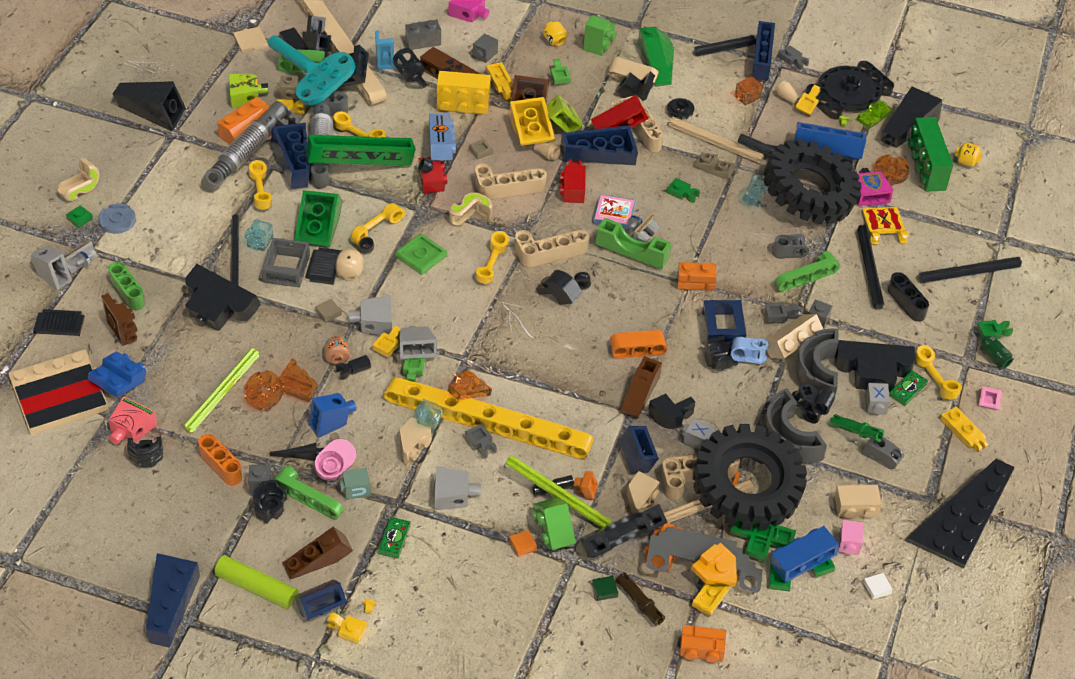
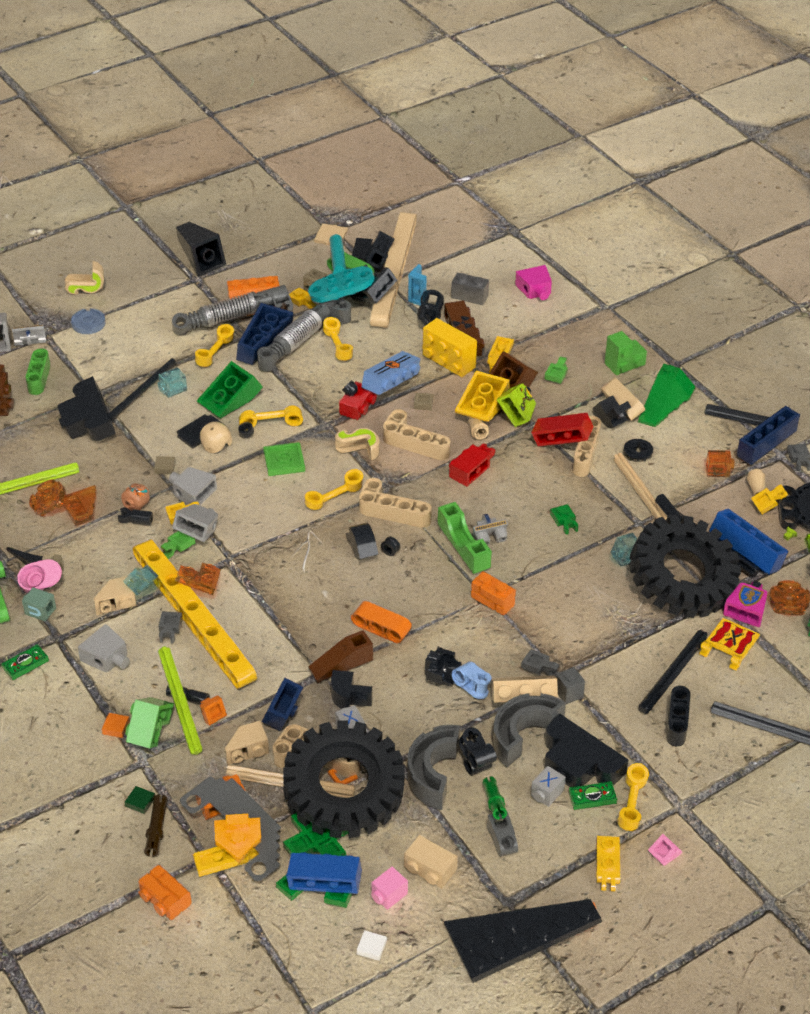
camera: 40 degrees right, 5 degrees down
green plate [66,205,93,228] -> none
lime torso [229,73,269,108] -> none
dark grey window [262,238,310,287] -> none
green brick [305,135,416,166] -> none
blue torso [308,393,357,438] -> none
dark grey brick [473,33,498,63] -> none
yellow head [543,21,567,46] -> none
dark blue wedge [560,125,638,166] -> none
black arch [580,503,668,558] -> none
tile [594,194,635,229] -> none
dark tan slope [695,152,735,179] -> none
dark blue panel [702,300,746,346] -> none
dark grey piece [772,234,809,259] -> none
bright green beam [774,251,841,292] -> none
green plate [976,320,1013,340] -> none
dark green head [980,336,1014,369] -> none

